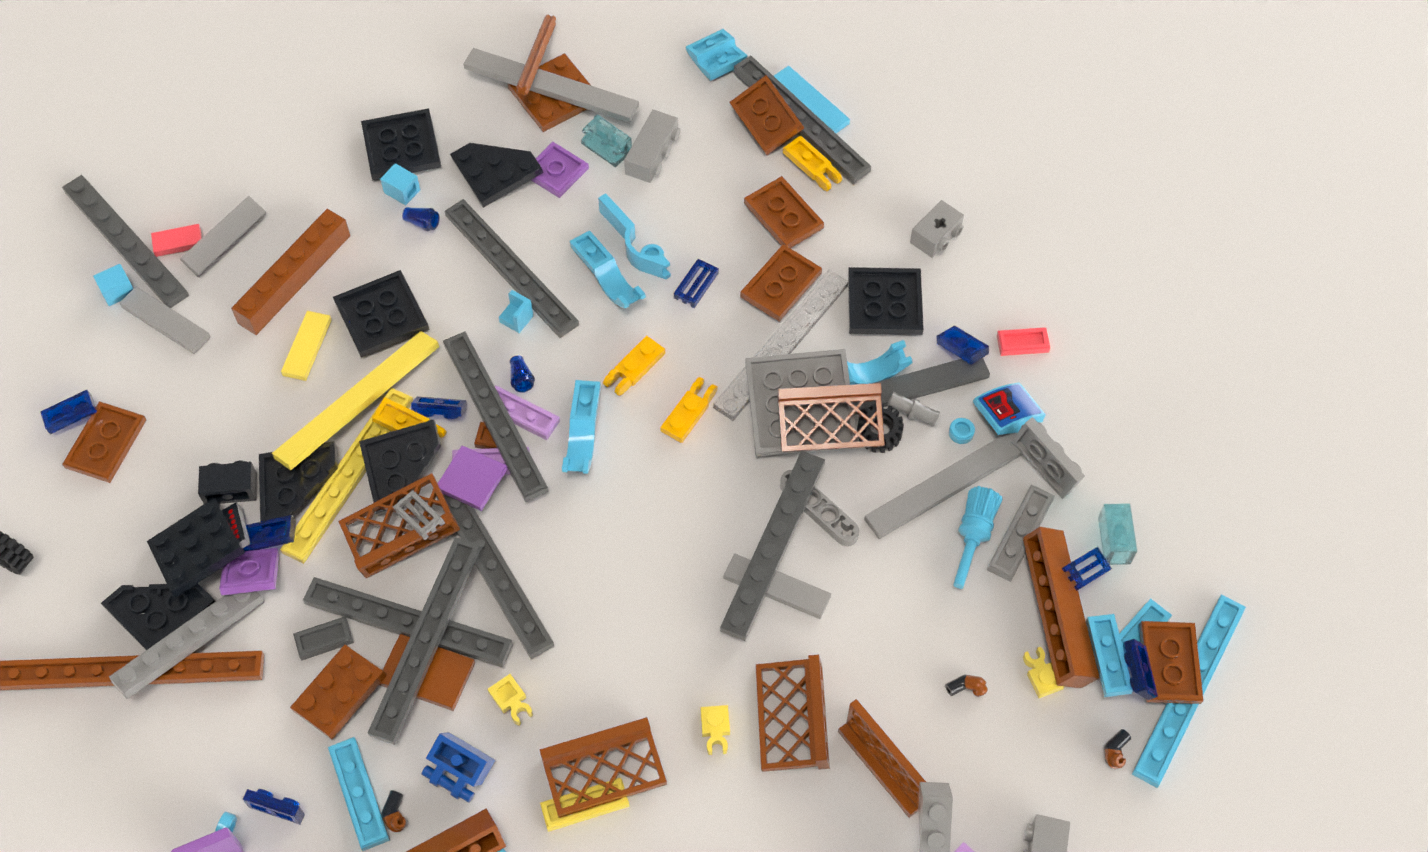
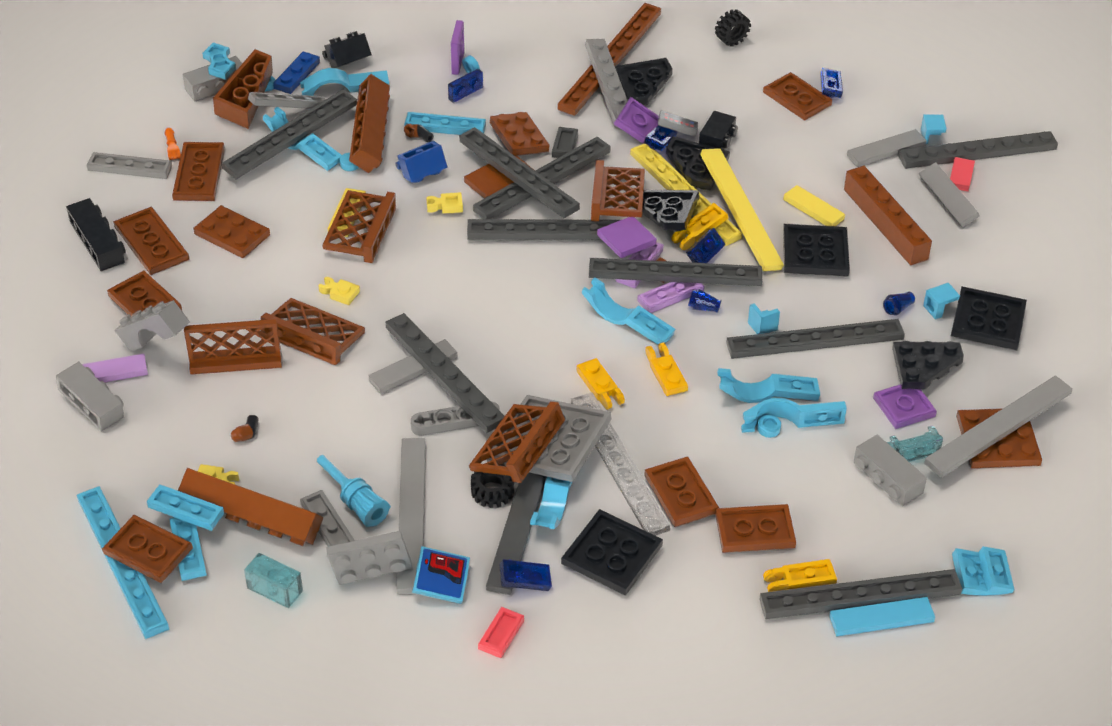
camera: 120 degrees right, 15 degrees down
black plate [147,498,245,597] -> none
light grey tile [393,490,445,540] -> none
axle [516,14,556,96] -> none
clear blue tile [674,259,719,309] -> none
dark orange plate [729,75,804,155] -> none
light grey pin [887,392,940,426] -> none
light grey brick [910,200,964,258] -> none
medium azure tile [949,418,975,444] -> none
clear blue tile [1062,547,1112,591] -> none
arm [1104,729,1131,769] -> none
clear blue plate [1124,639,1158,700] -> none

